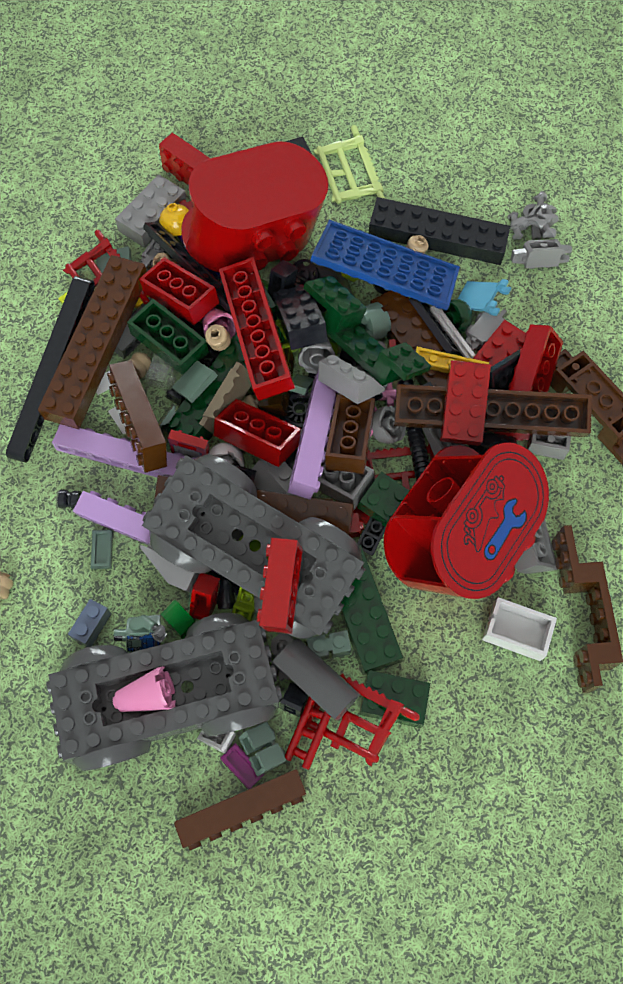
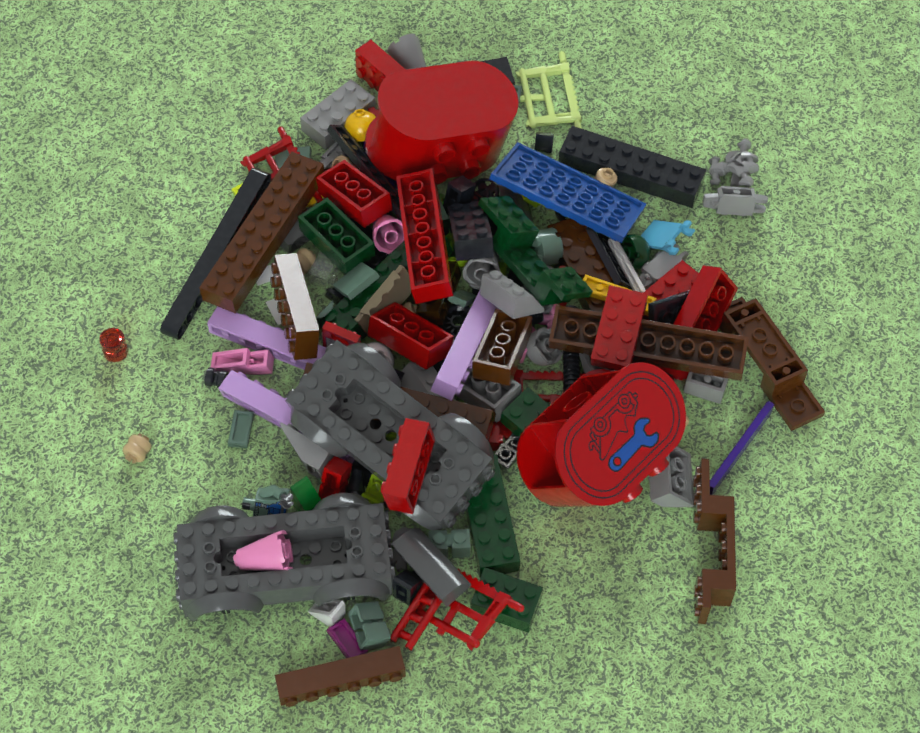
camera: 10 degrees right, 10 degrees down
sand blue piece [68,599,112,647] -> none
tan piece [205,324,231,351] -> none
white piece [482,597,557,661] -> none
none -> bright pink slope [211,348,274,375]
none -> light grey cone [387,34,426,70]
none -> black tile [534,132,554,153]
none -> dark purple tile [710,401,774,495]

